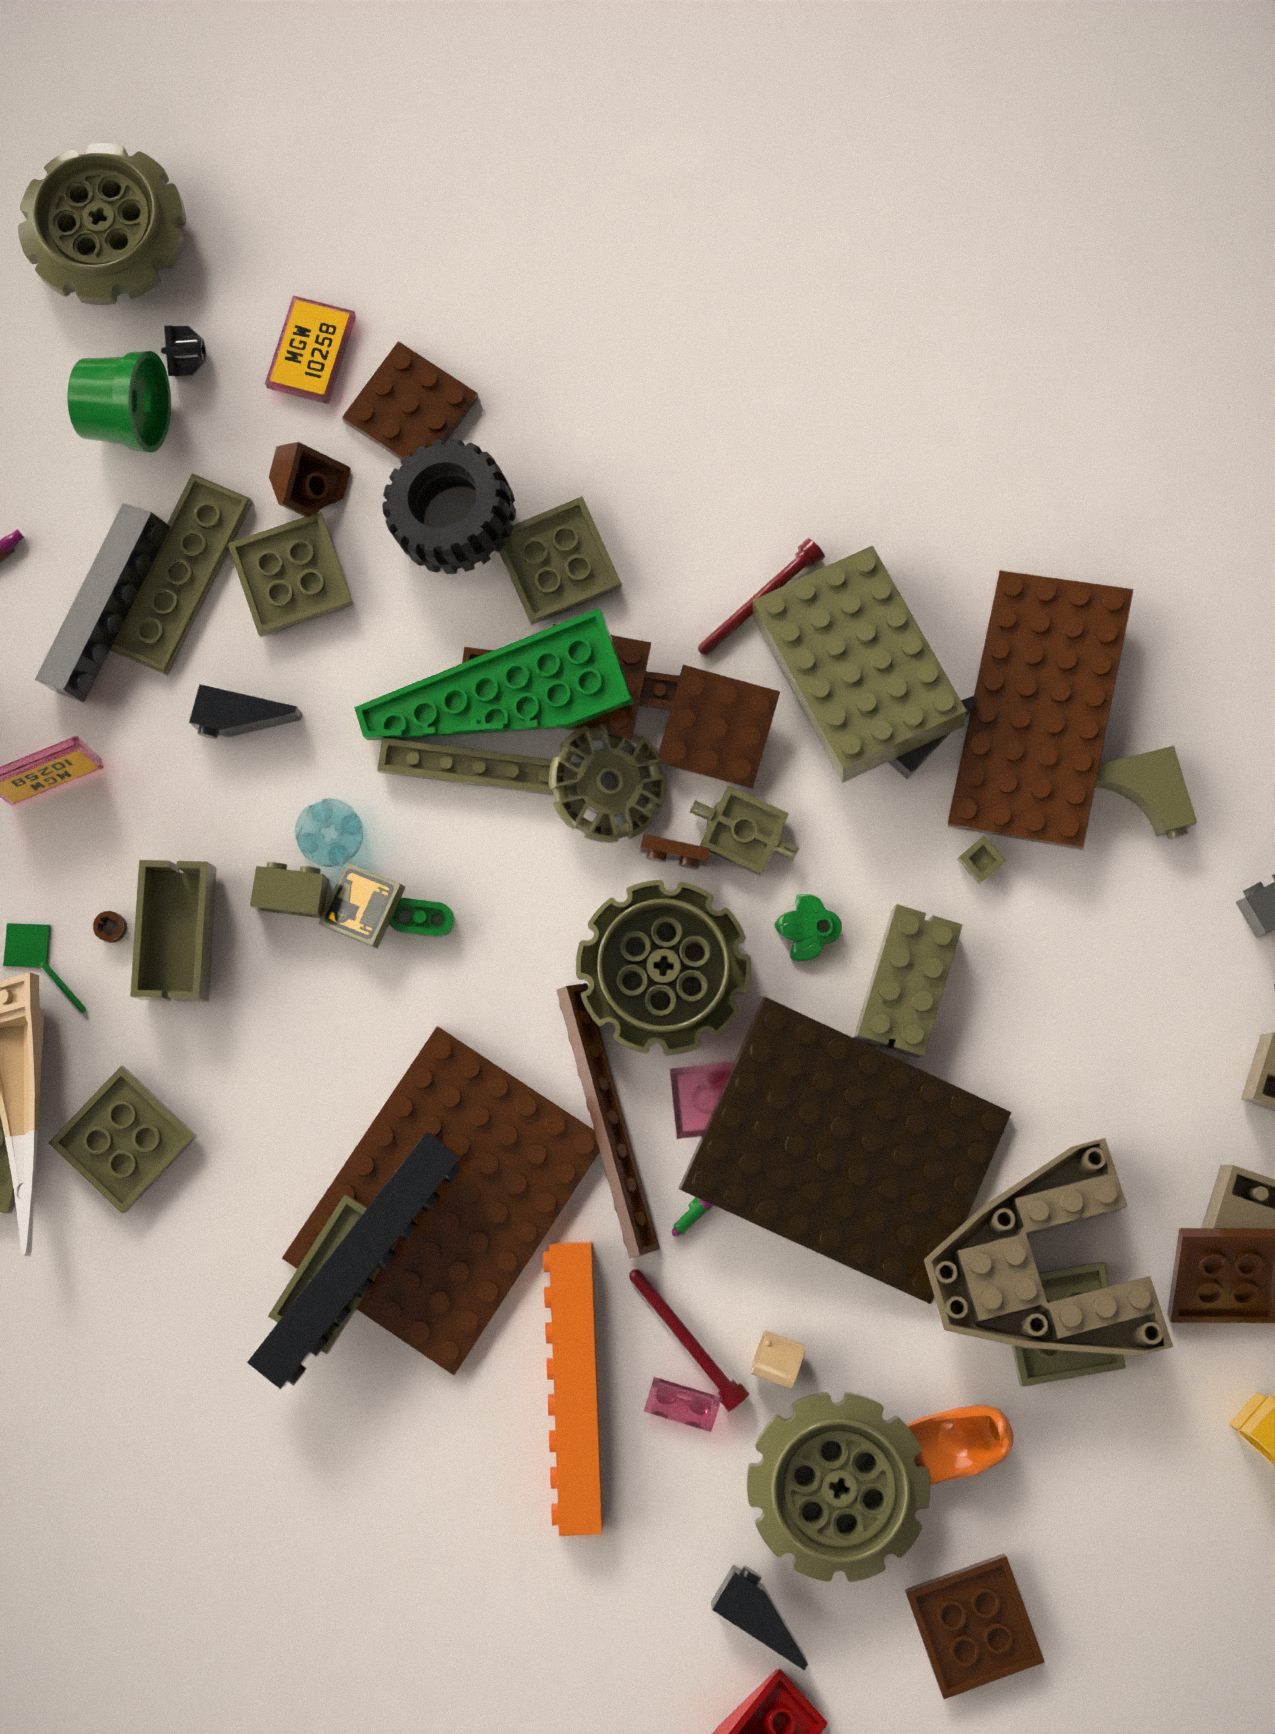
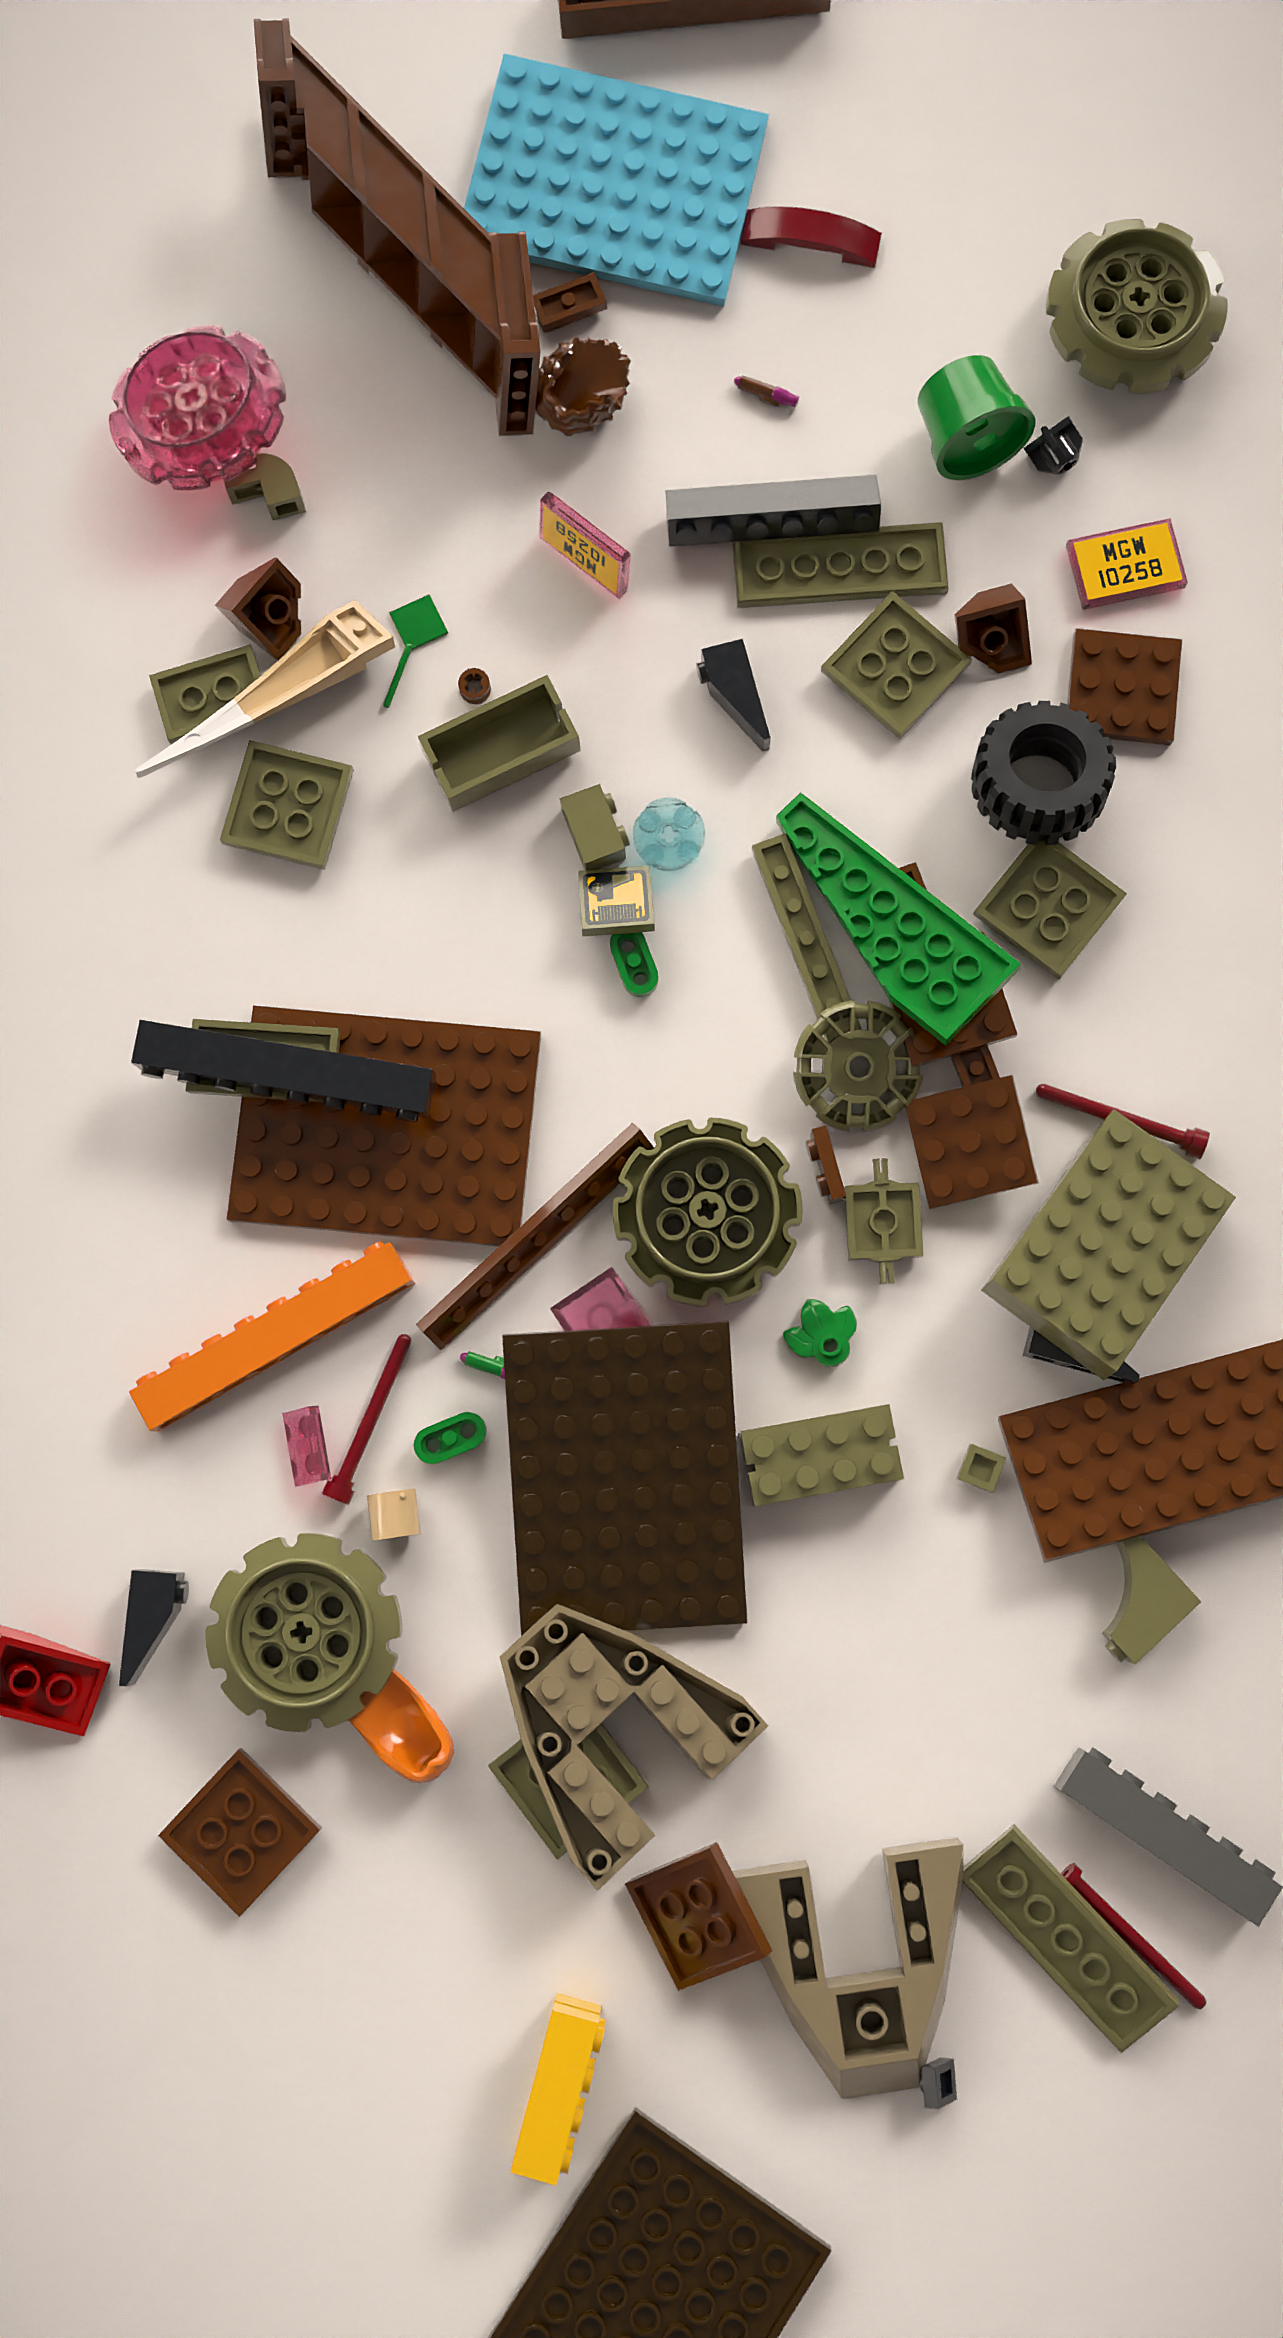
camera: 65 degrees right, 0 degrees up
none -> green plate [414,1412,487,1464]

